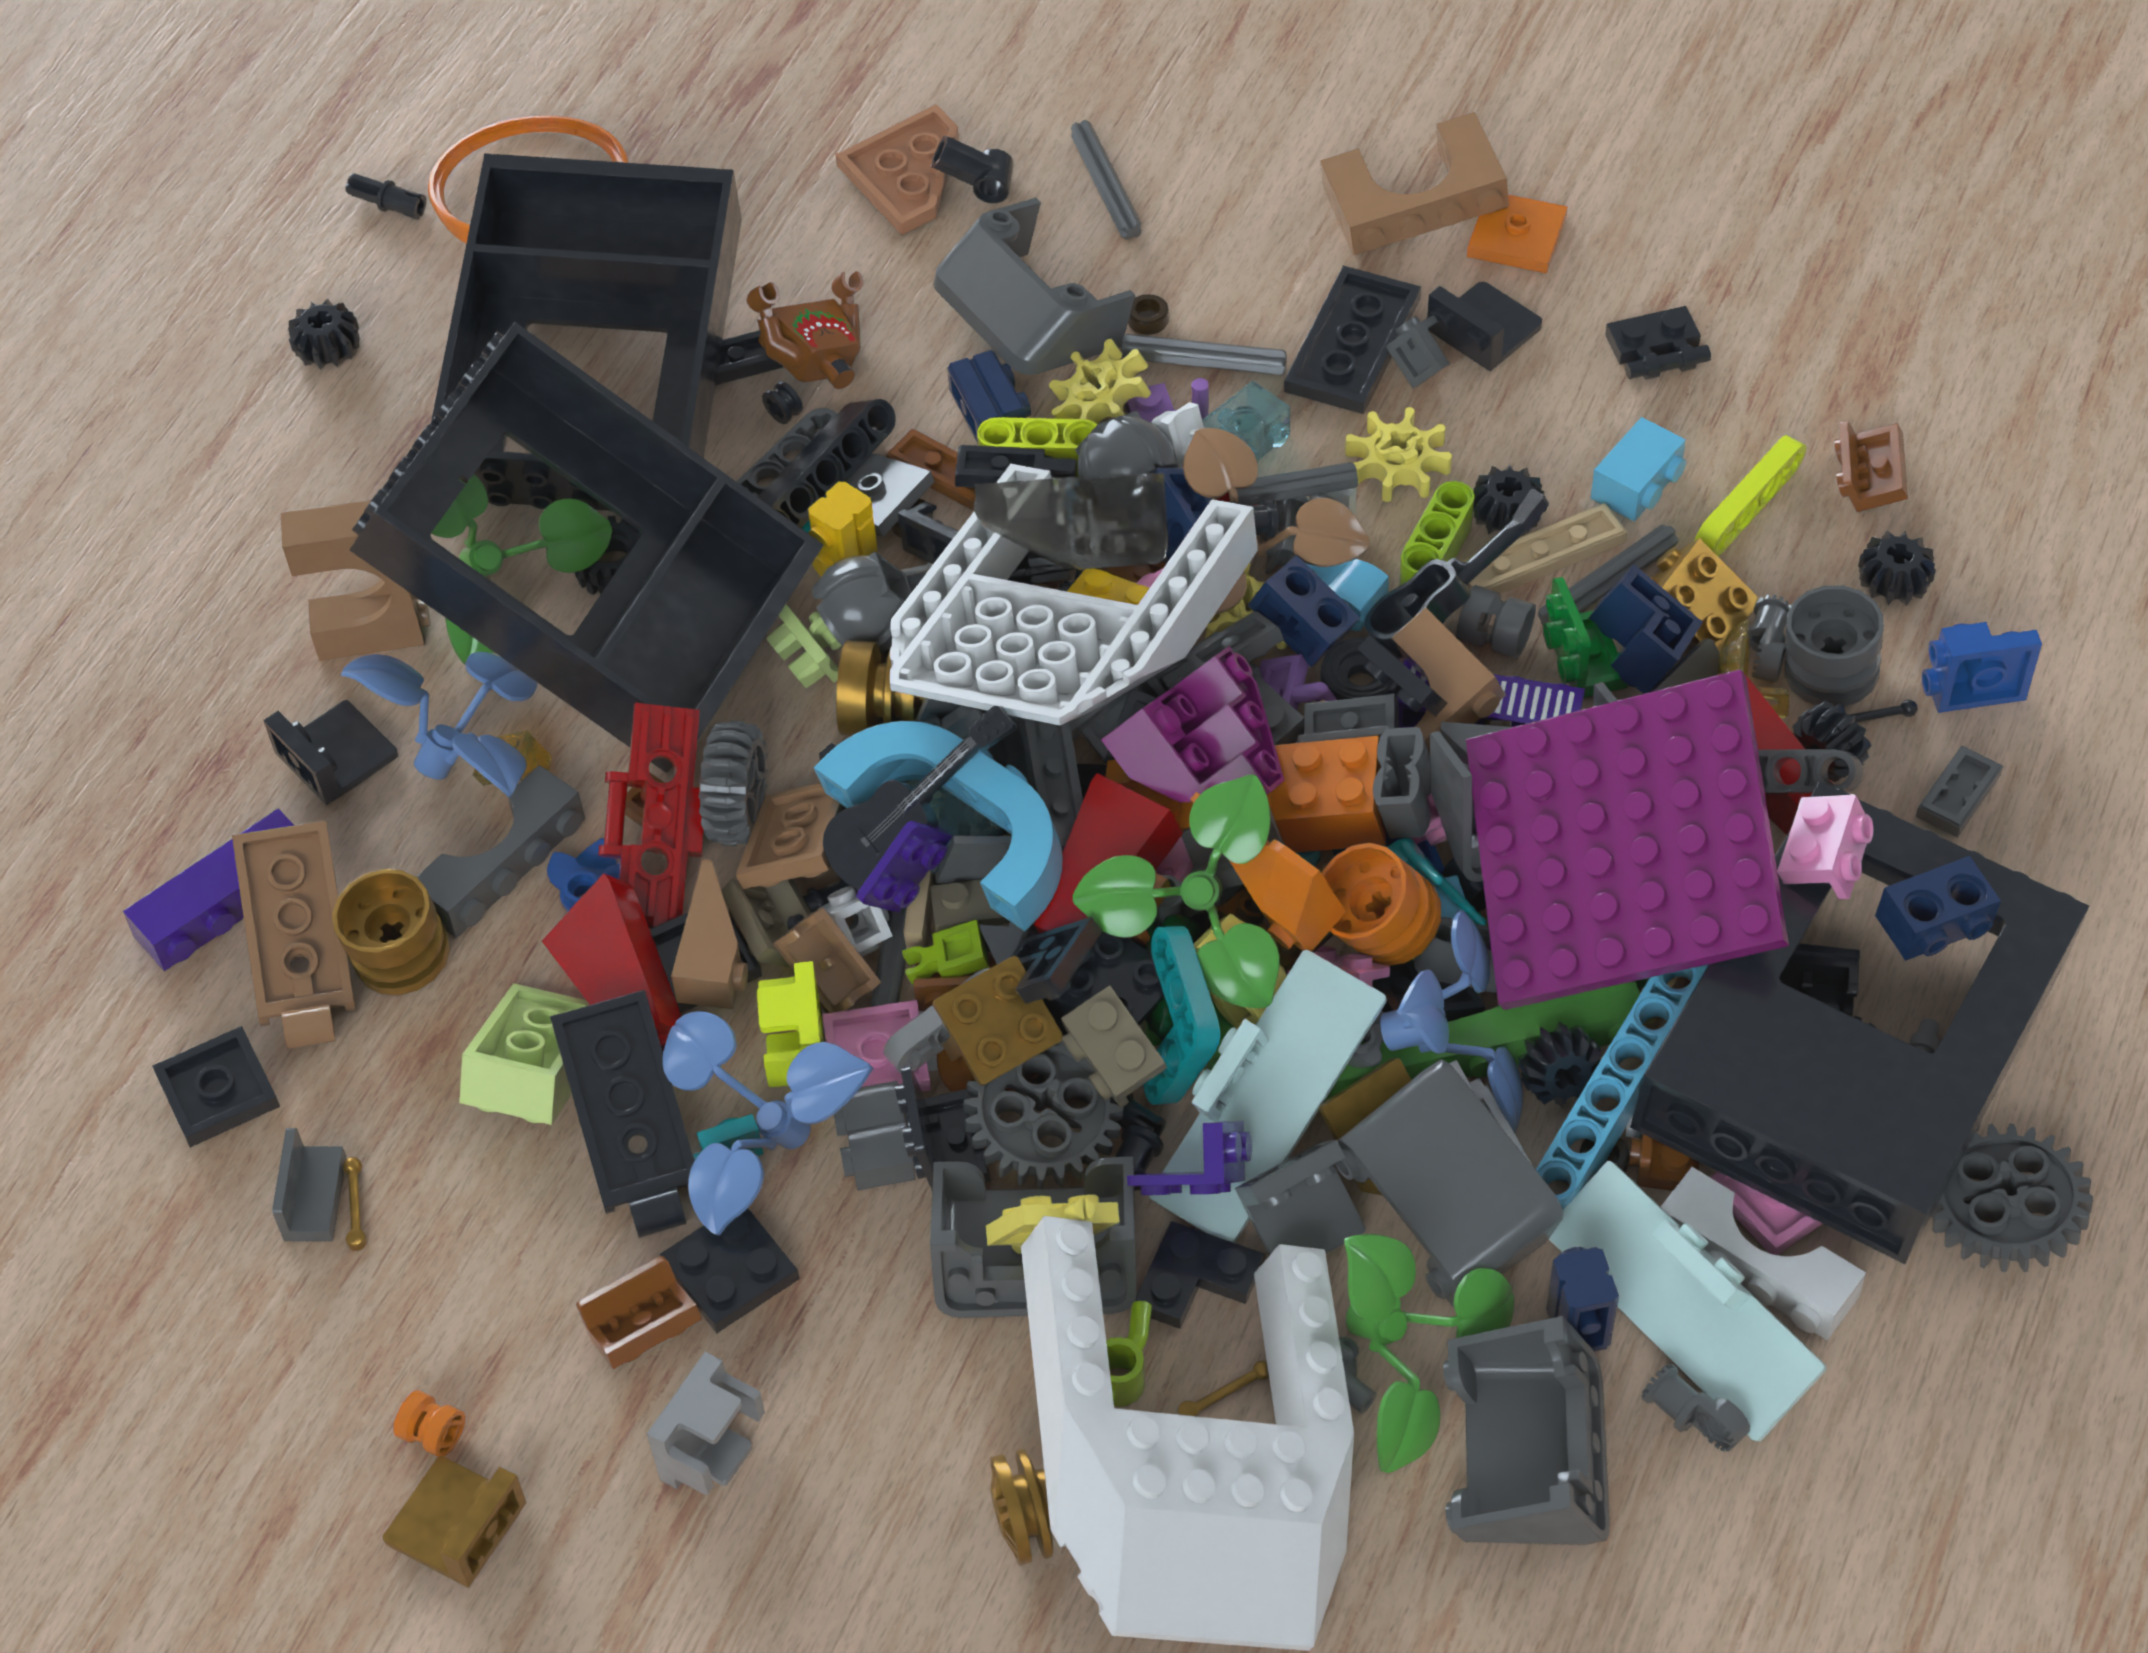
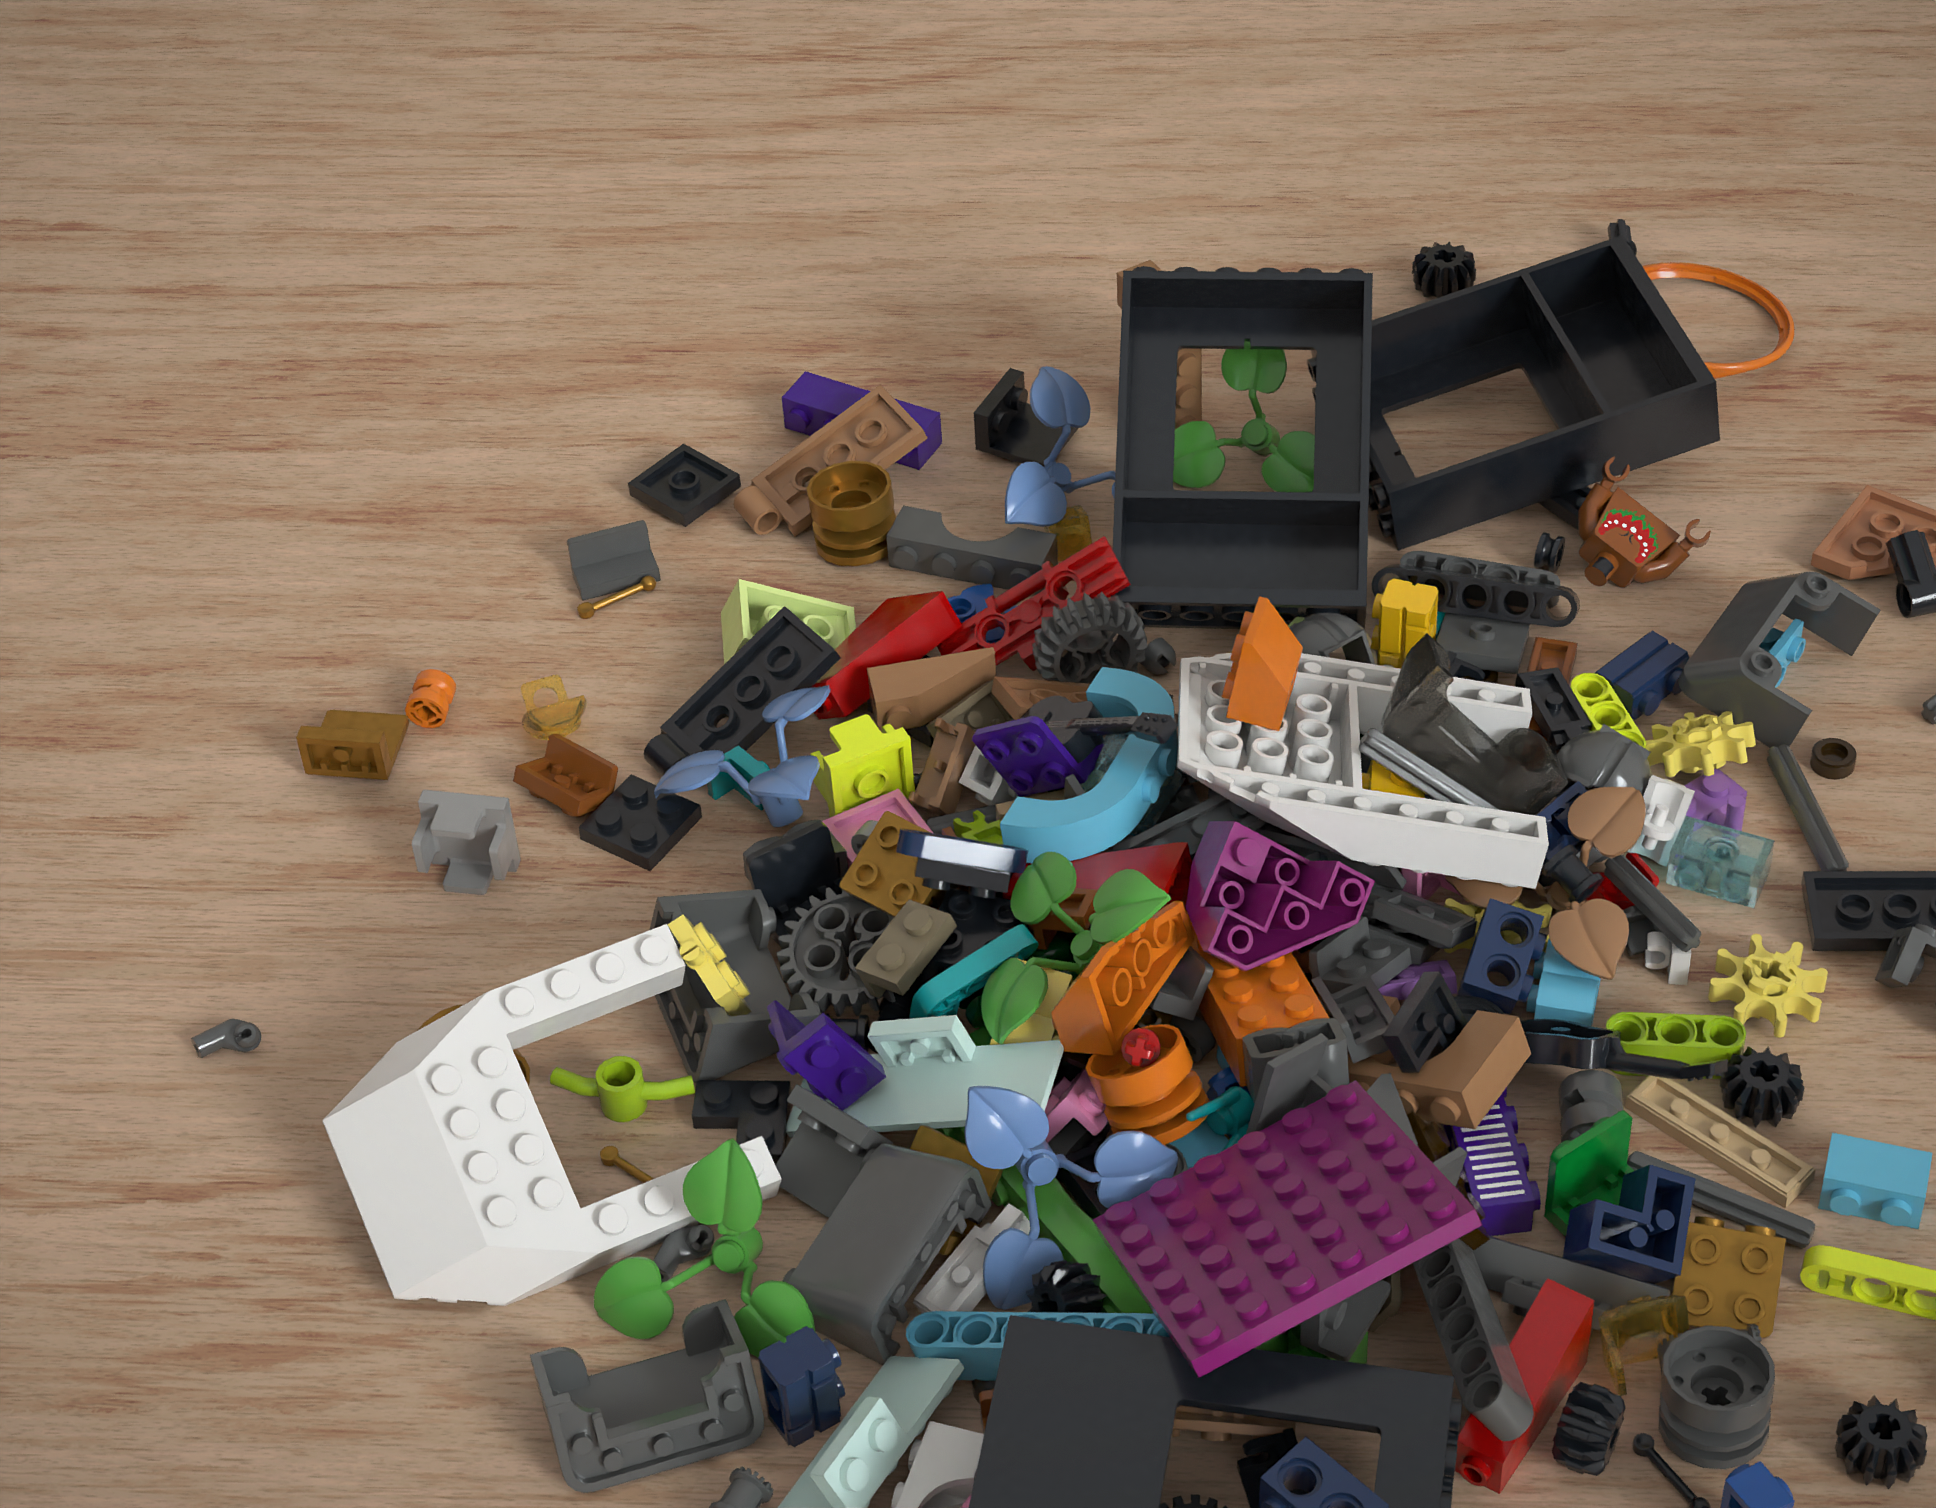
camera: 70 degrees right, 10 degrees down
bright pink bracket [1777,795,1873,899] -> none
none -> clear yellow piece [521,675,587,740]
none -> beam [896,829,1029,873]
none -> red axle [1121,1028,1161,1067]
none -> orange slope [1222,596,1303,731]
none -> axle [1358,728,1500,810]

